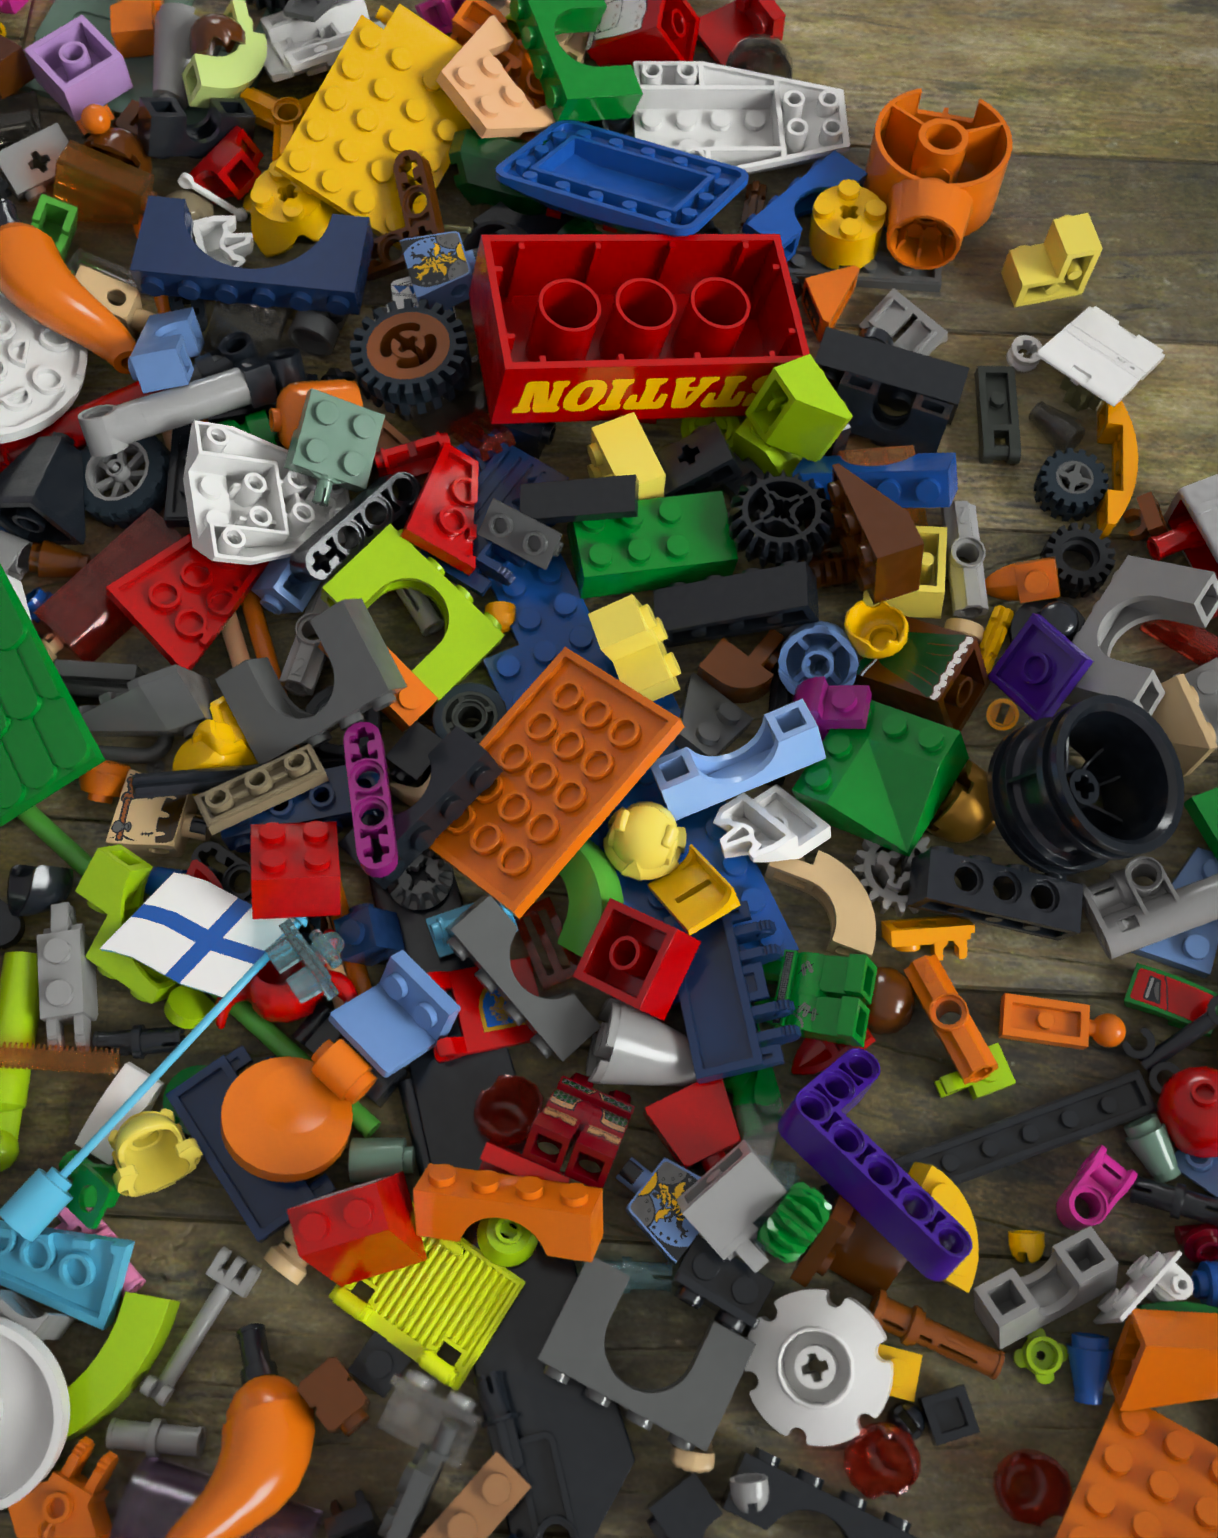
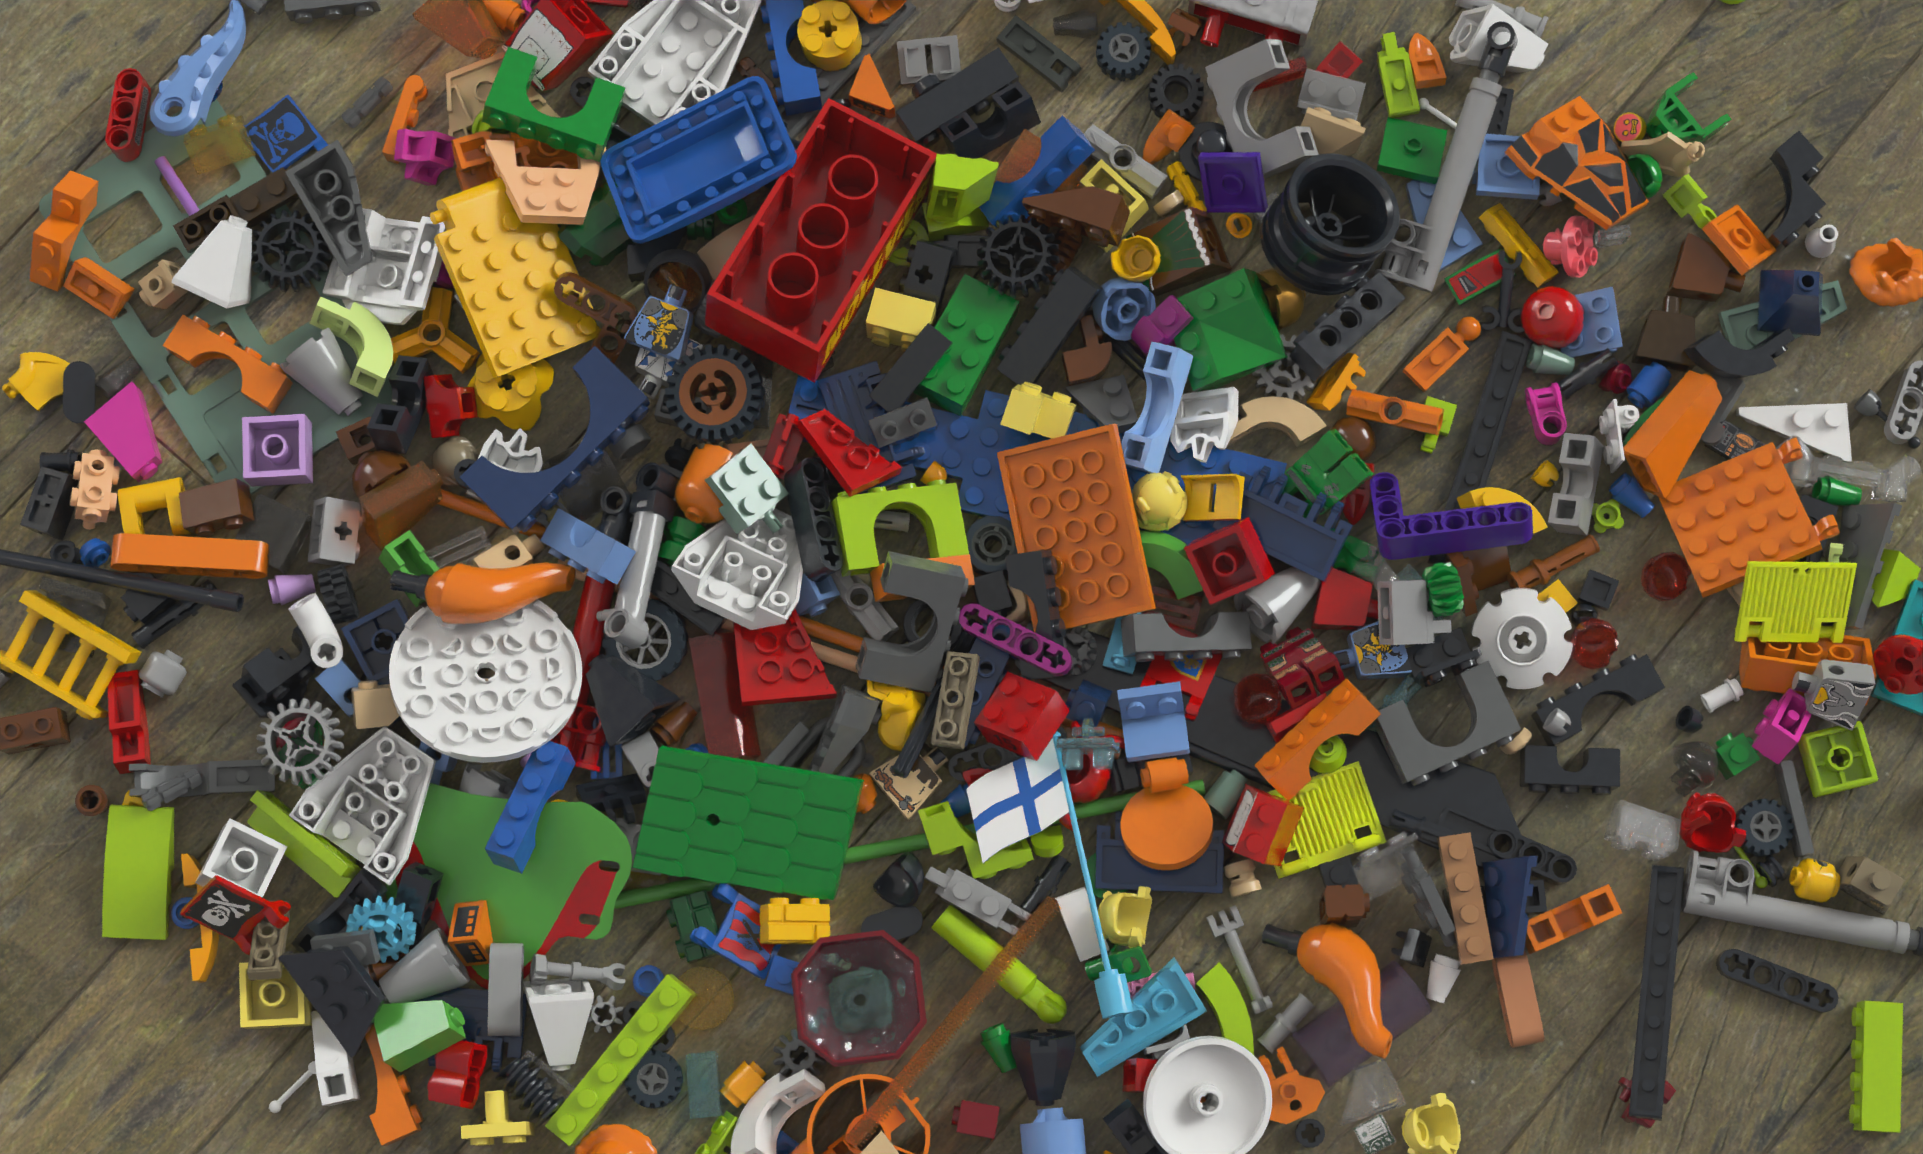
camera: 50 degrees left, 10 degrees up
orange plate [75,104,115,136] -> none
white hinge [178,173,248,222] -> none
reddish brown hair [190,13,246,56] -> none
clear red tile [448,408,516,462] -> none

